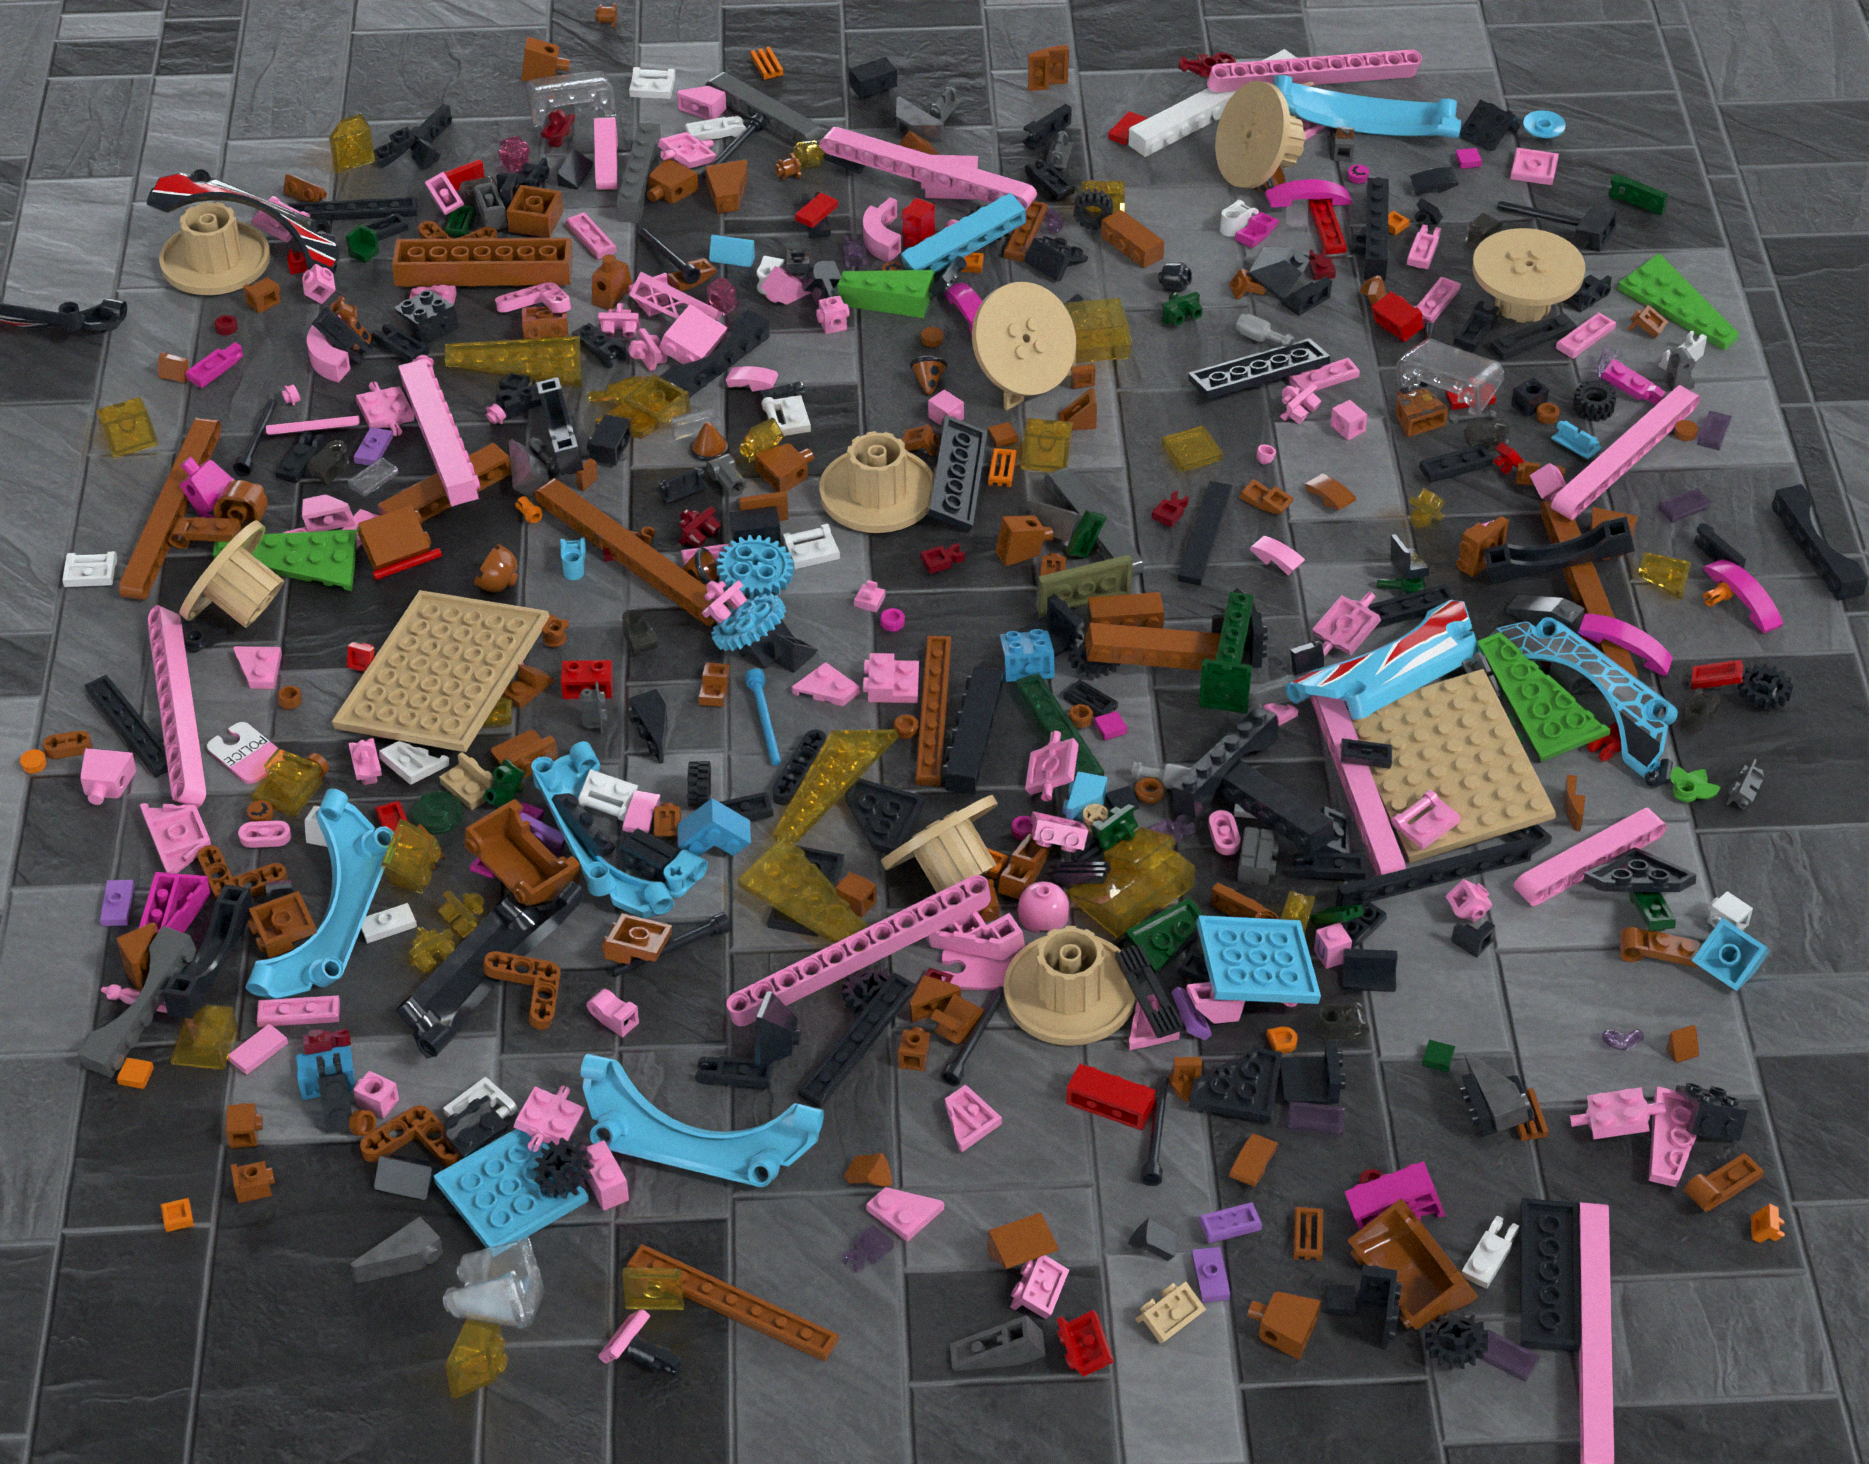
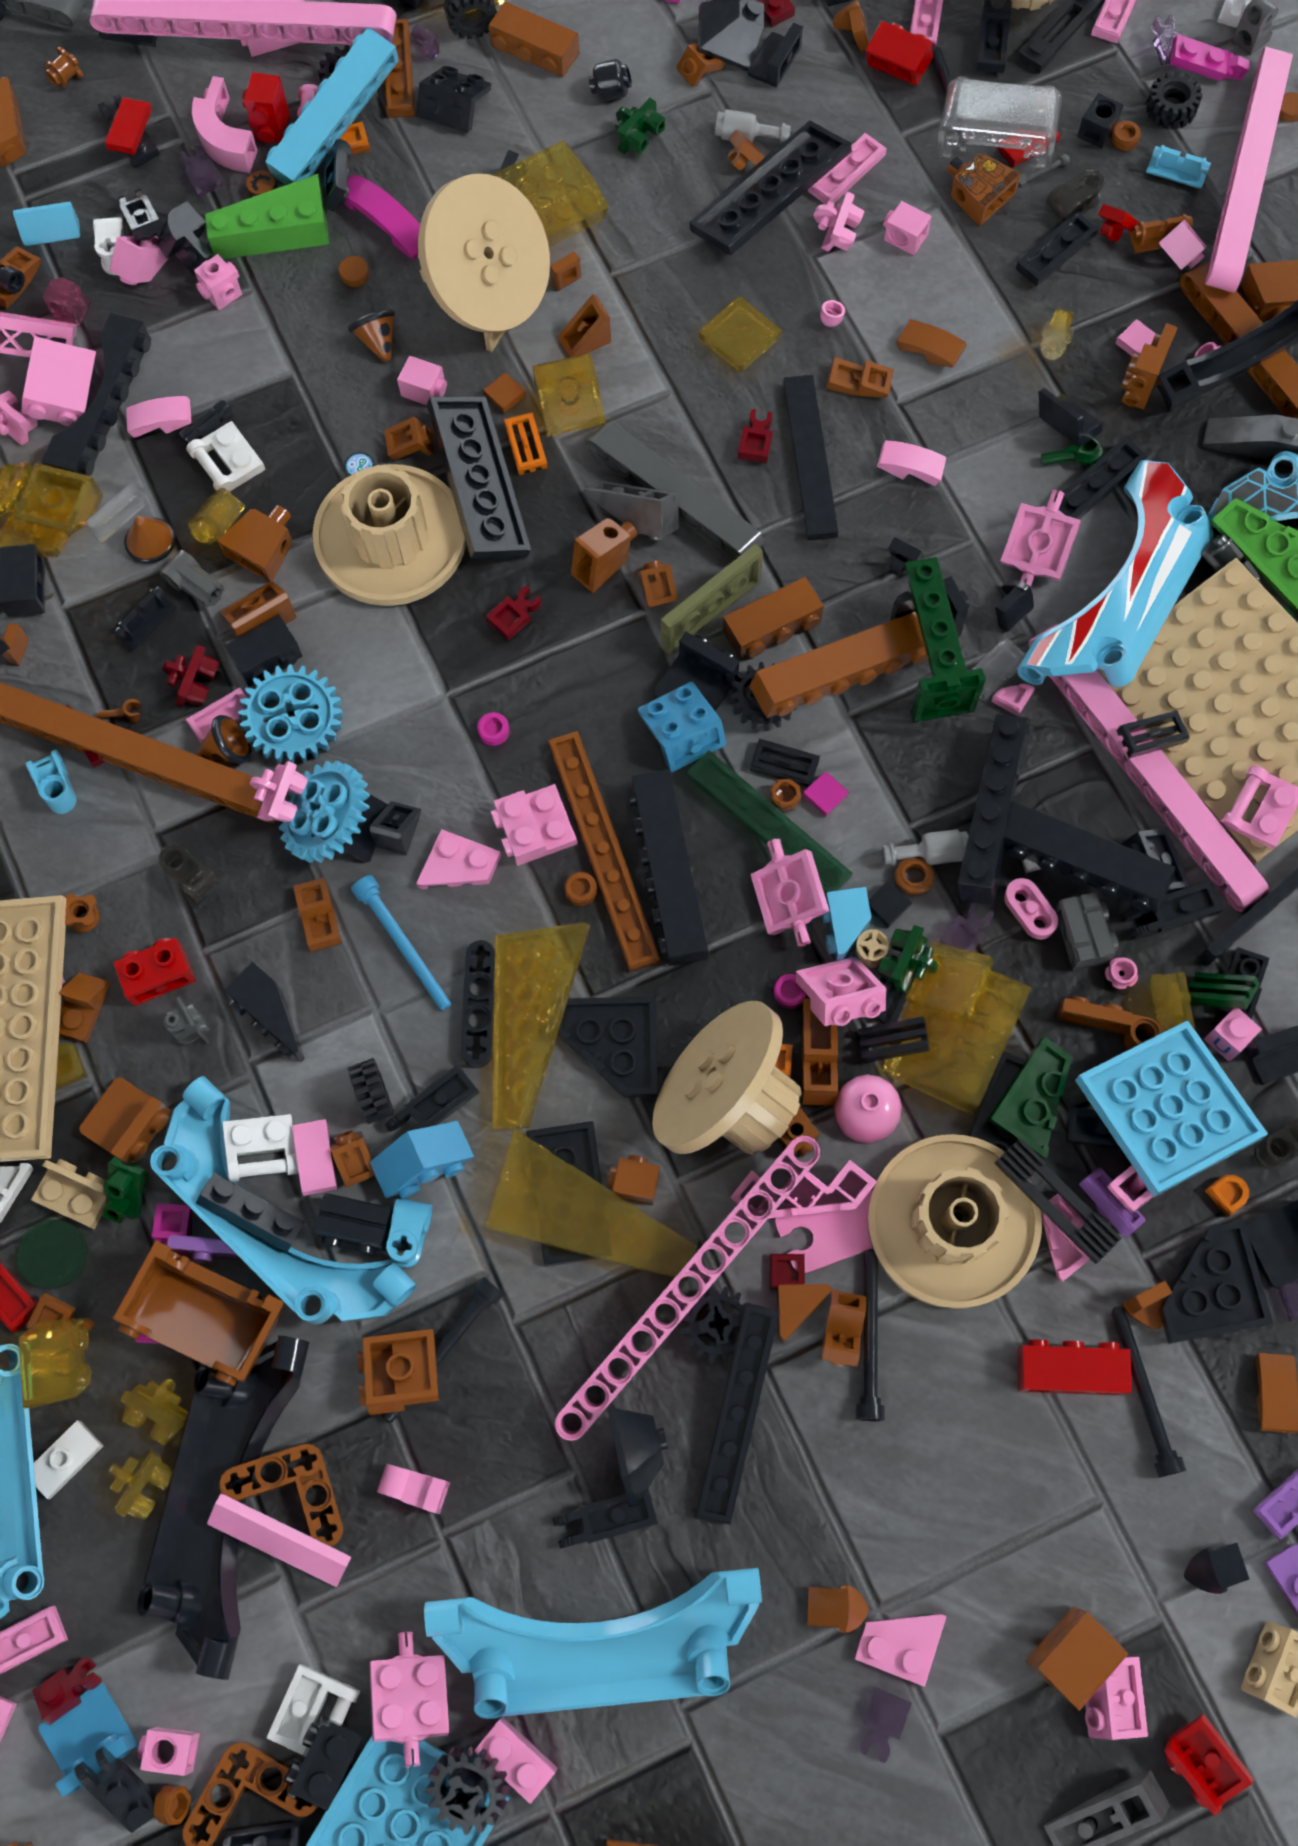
camera: 20 degrees left, 25 degrees up
white plate [782,523,840,569] -> none
clear yellow head [792,140,825,169] -> none
bright pink tile [854,580,885,612] -> none
dark orange brick [898,1027,930,1072] -> none
bright pink wing [945,1084,1002,1152] -> none
dark green tile [1065,510,1107,558] -> none
none -> bright pink tile [207,1494,351,1587]
none -> dark orange tile [727,130,764,171]
none -> bright pink plate [1105,958,1138,989]

